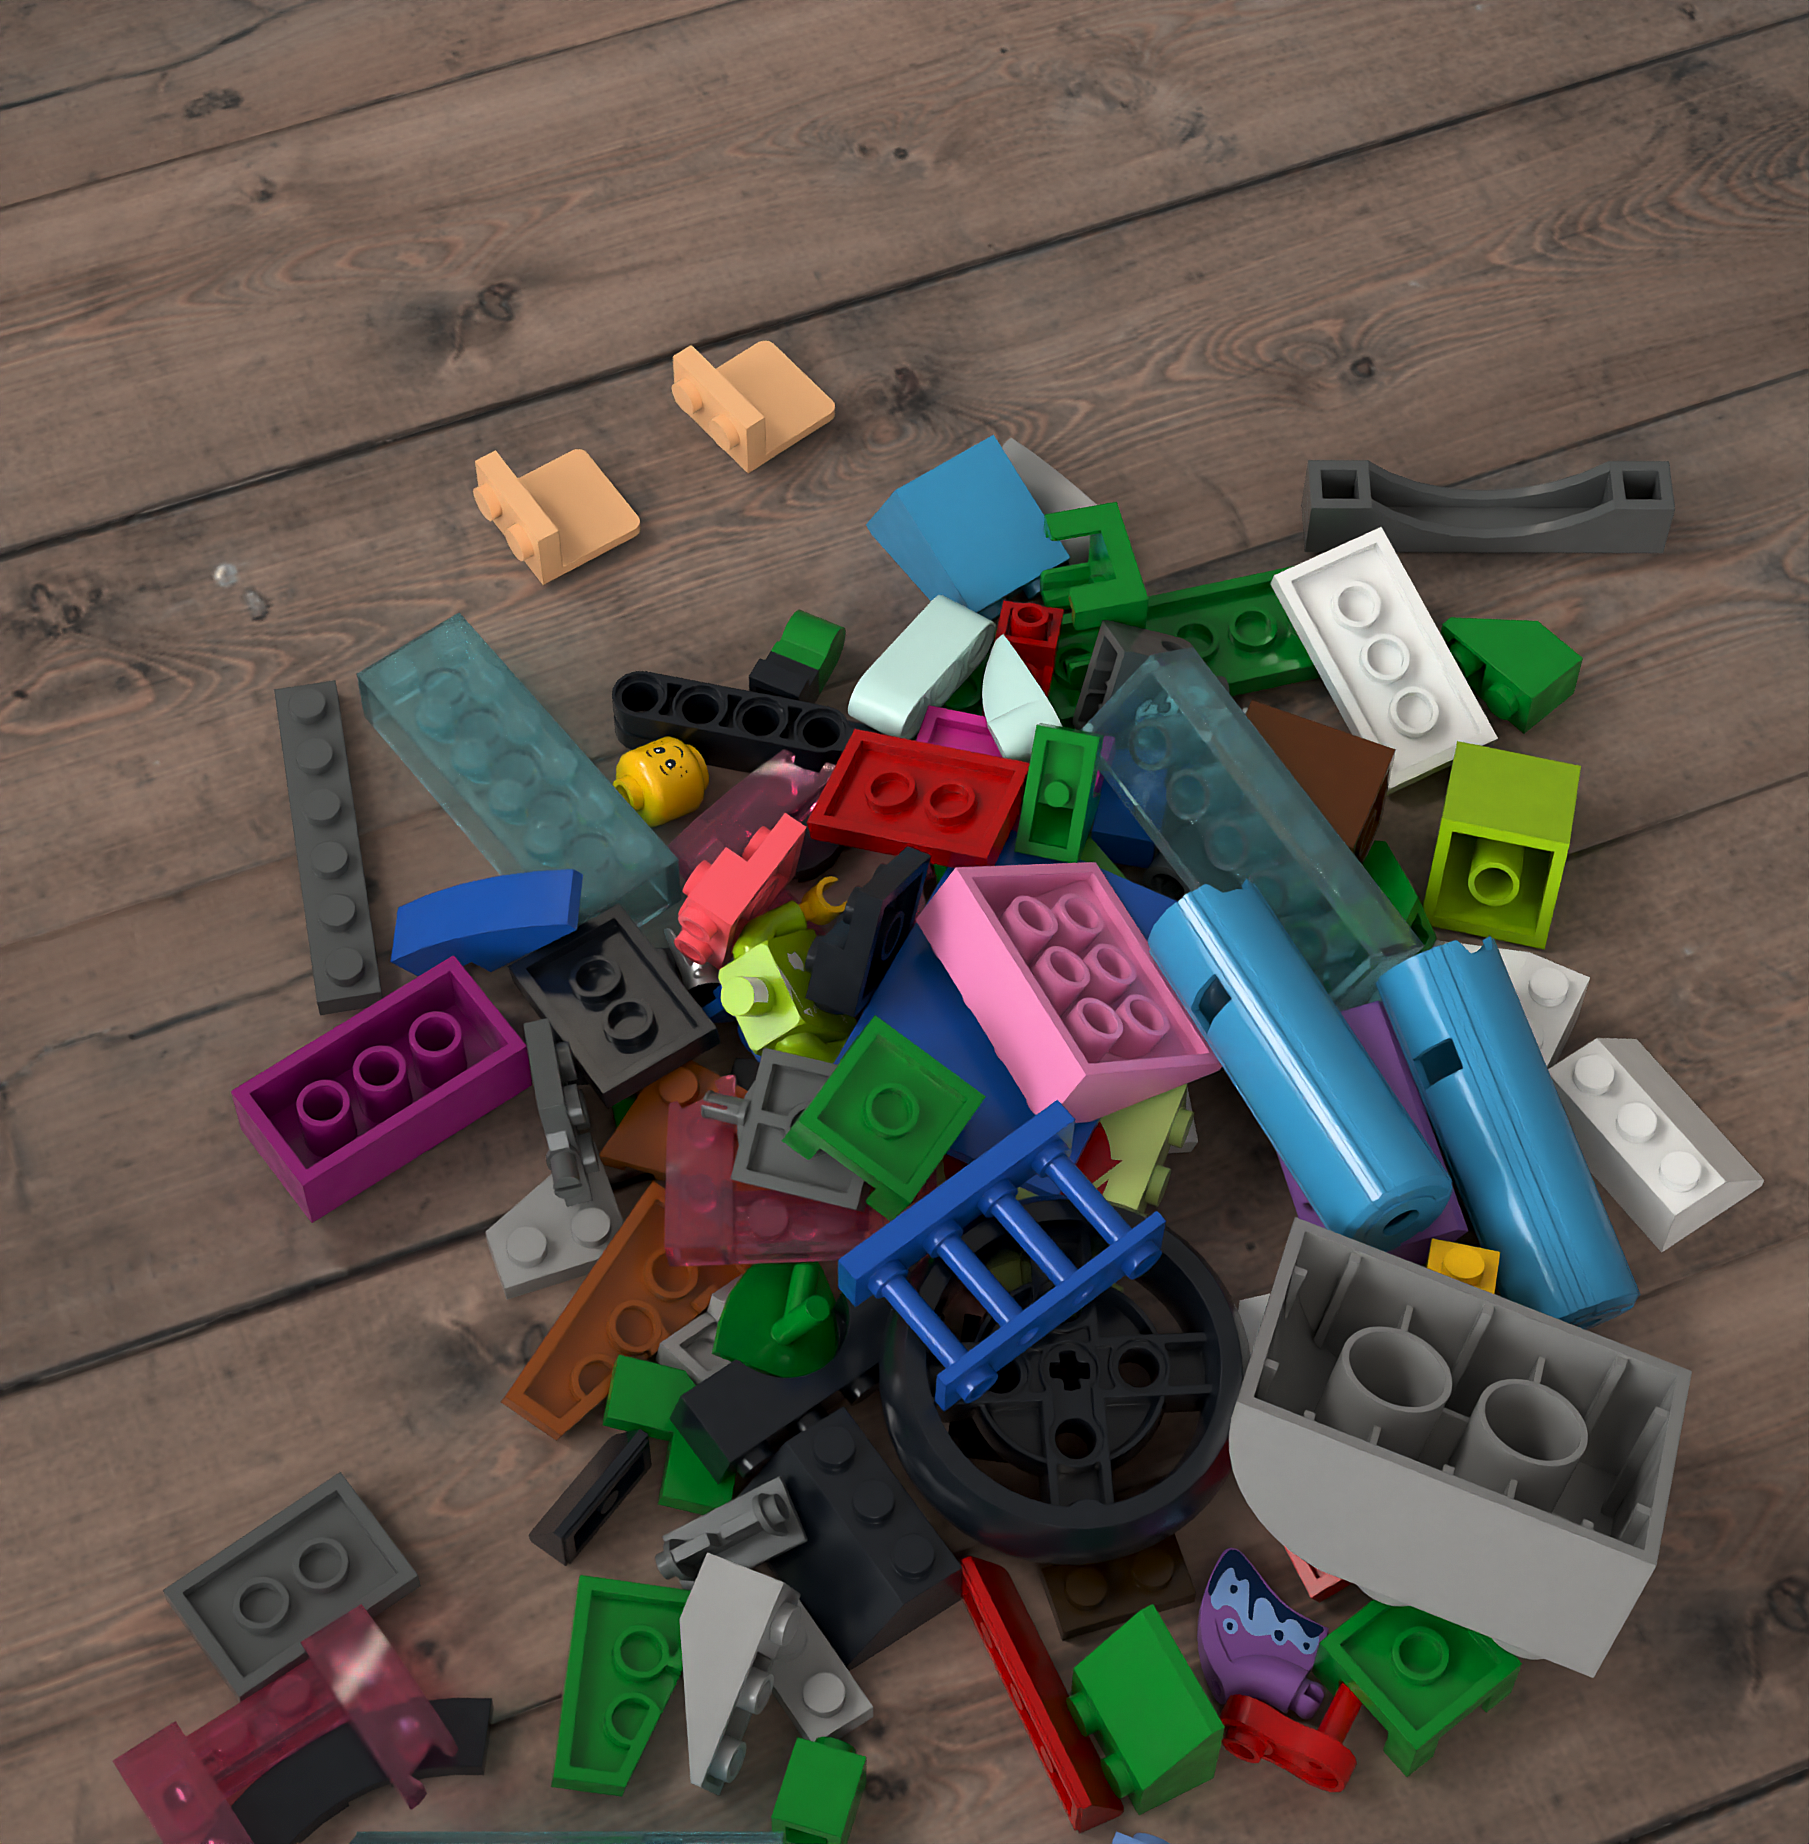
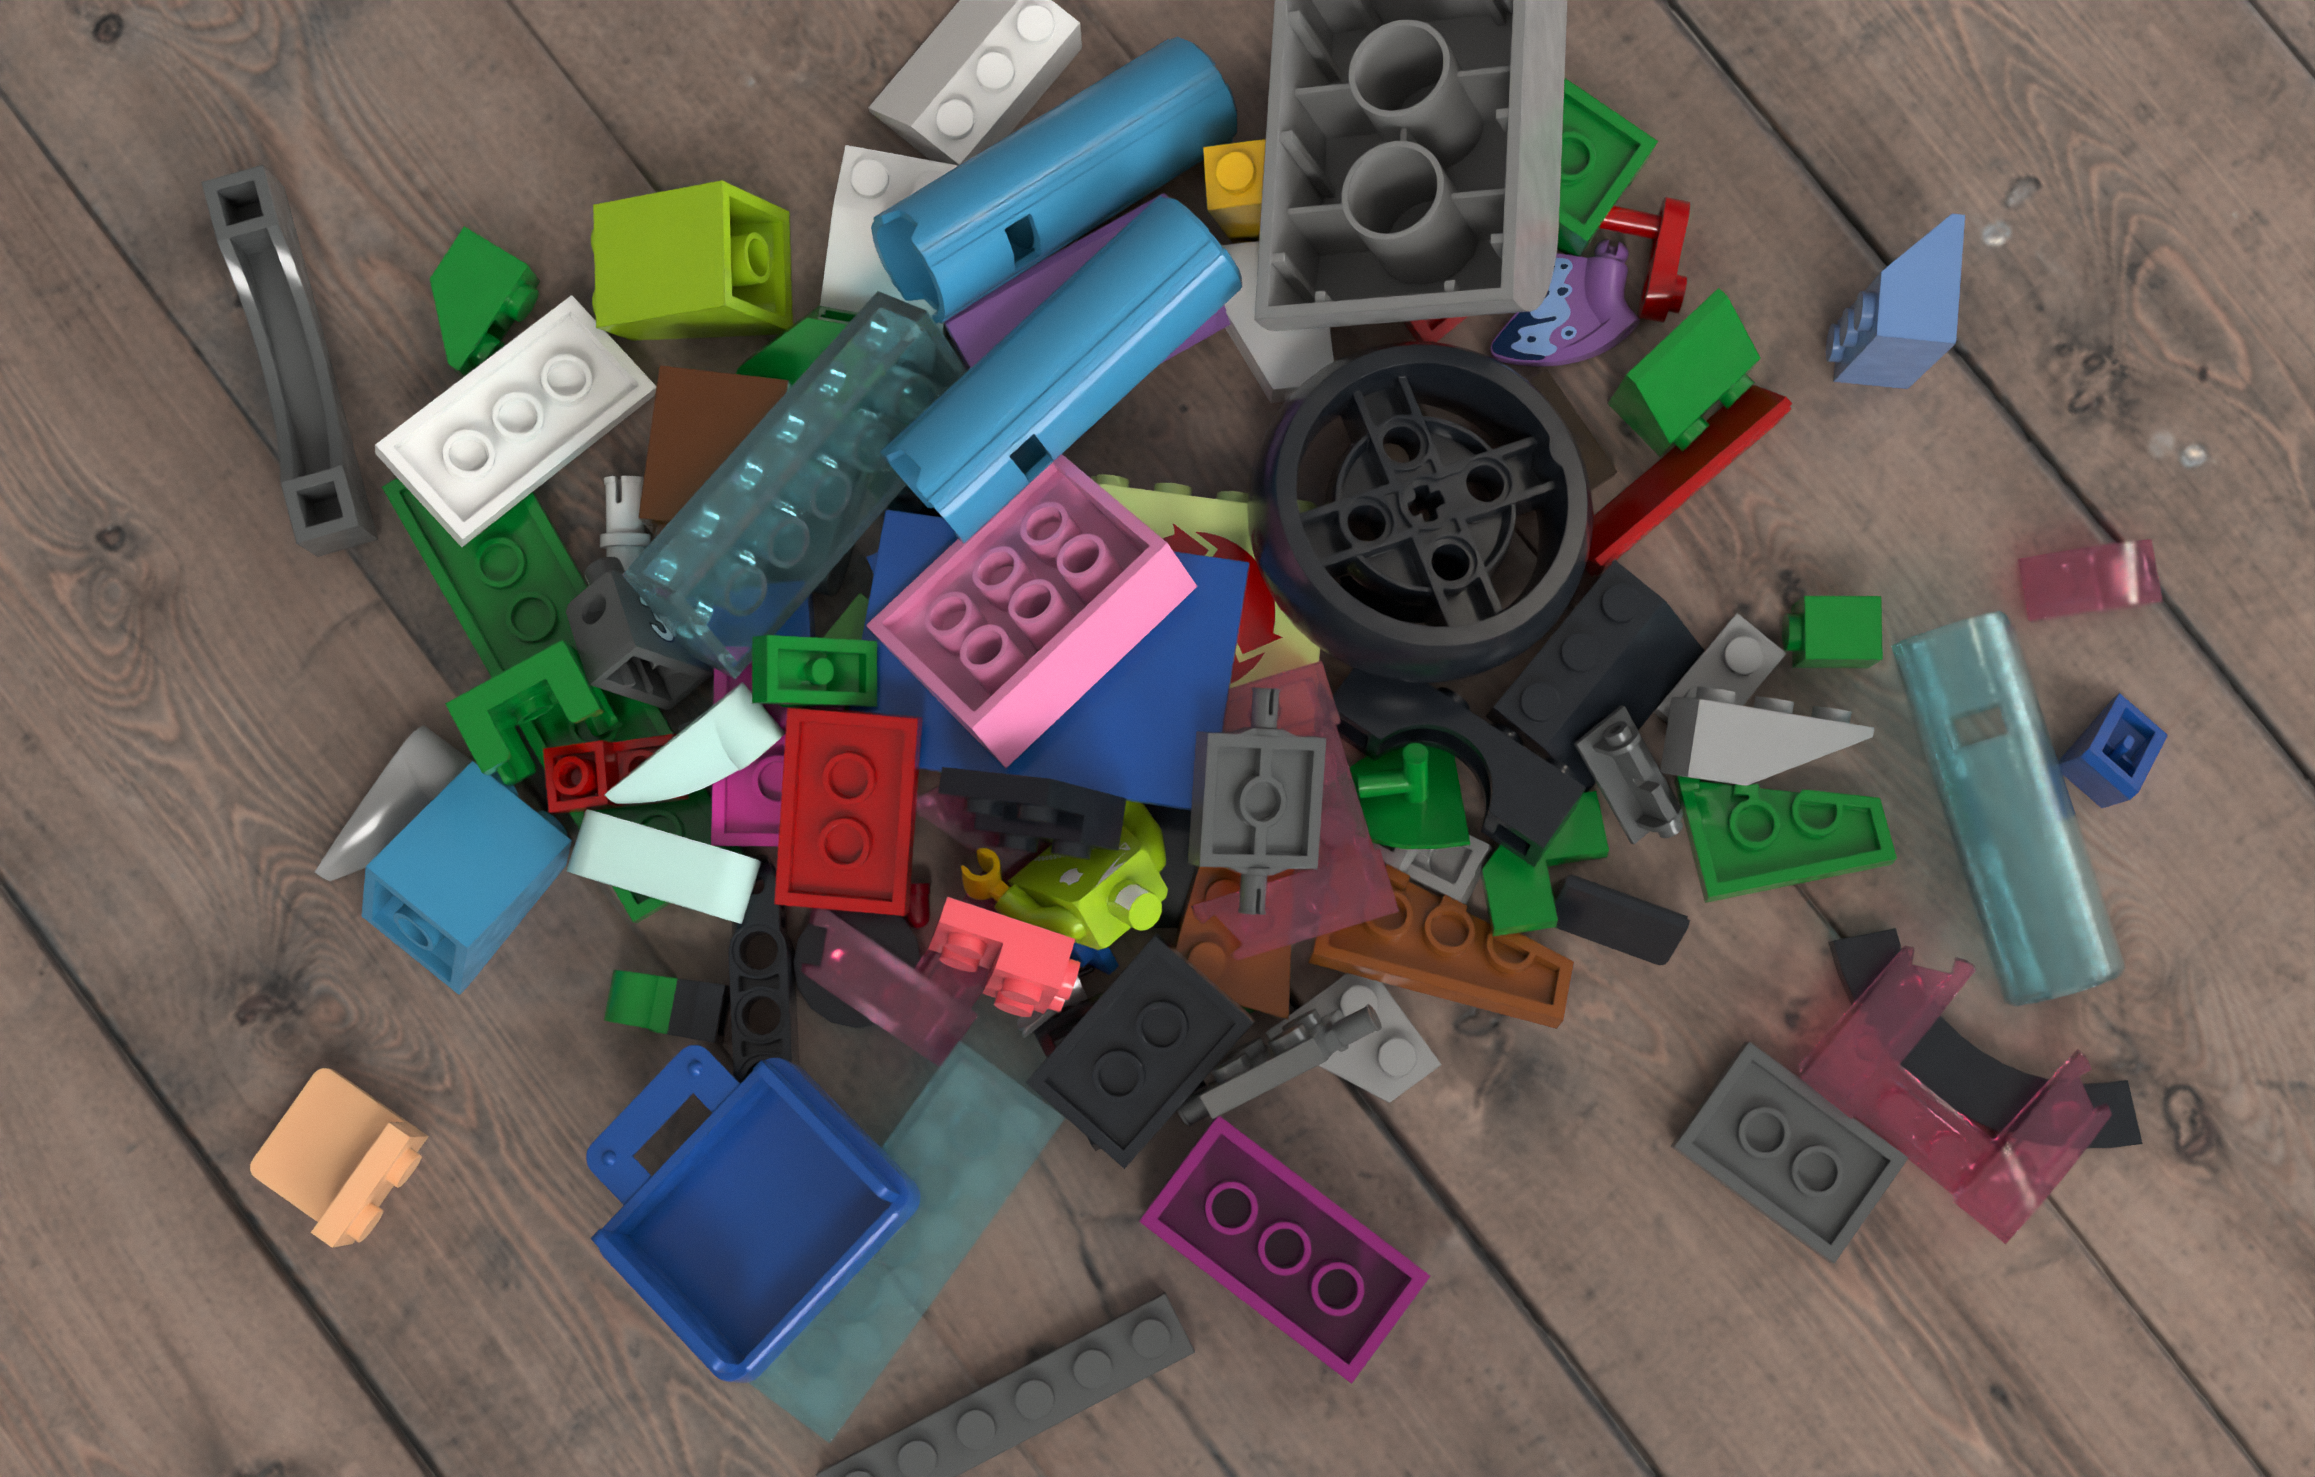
camera: 105 degrees left, 25 degrees up
blue slope [390,869,583,976] -> none
light nougat bracket [473,449,641,585] -> none
yellow head [612,736,709,827] -> none
green panel [781,1015,986,1221] -> none
blue fence [838,1100,1166,1411] -> none
none -> blue piece [586,1045,920,1383]
none -> dark red piece [906,883,931,929]

